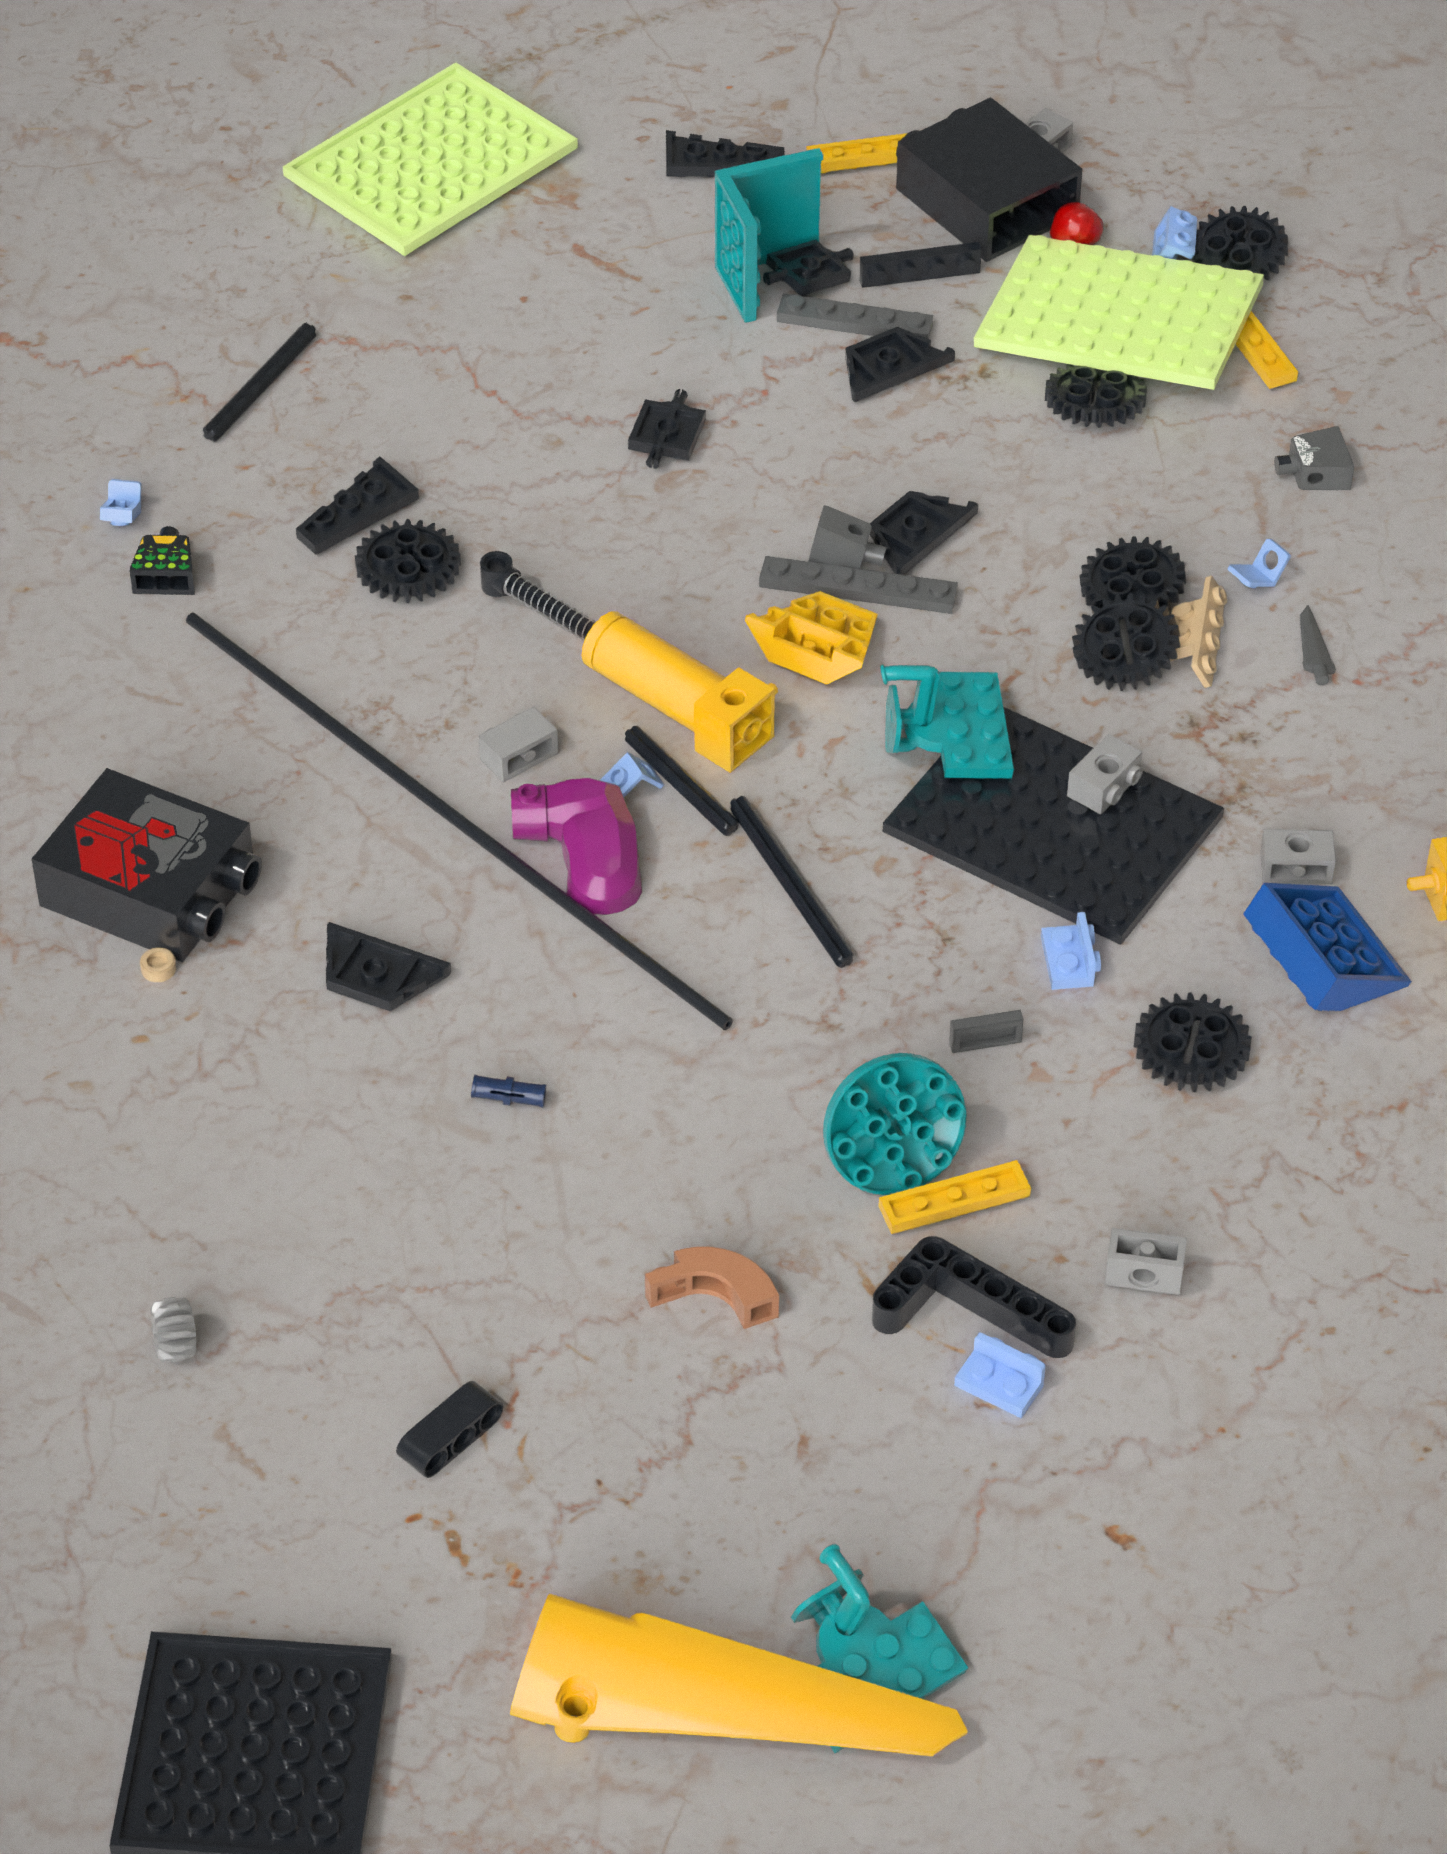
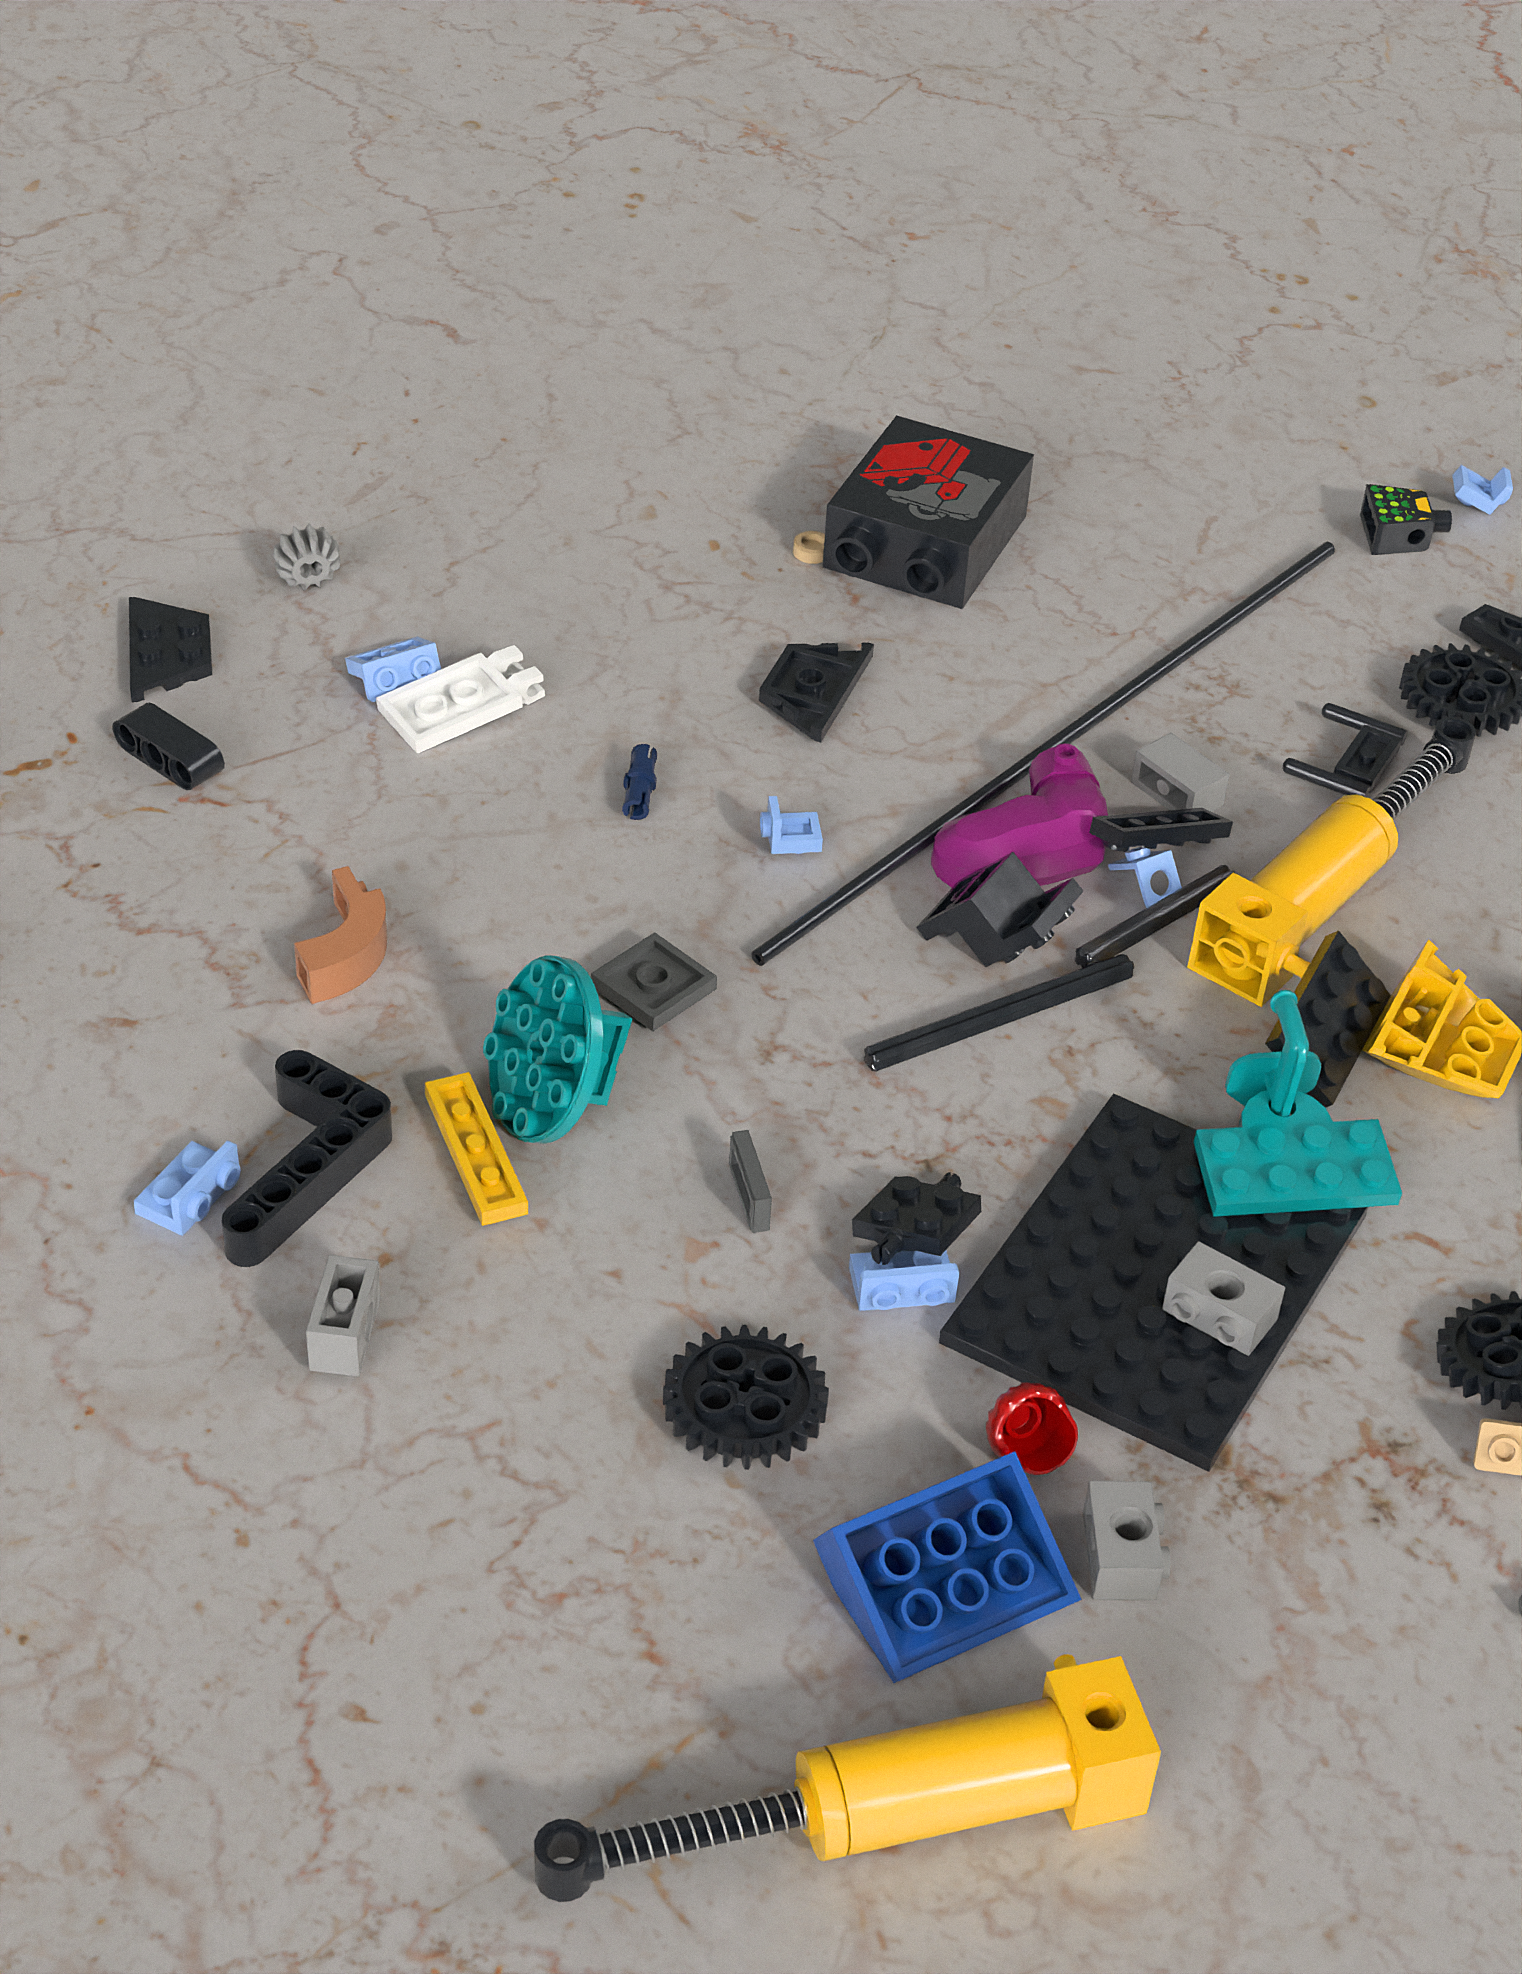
camera: 85 degrees right, 5 degrees down
none -> black wing [129,597,212,703]
none -> light blue bracket [345,637,441,702]
none -> white tile [376,645,545,754]
none -> dark grey plate [591,932,717,1031]
none -> light blue bracket [760,796,823,854]
none -> black plate [852,1172,982,1265]
none -> black bracket [916,852,1083,967]
none -> red hair [986,1382,1078,1475]
none -> black plate [1089,808,1233,852]
none -> black plate [1265,930,1391,1108]
none -> black plate [1282,703,1408,797]

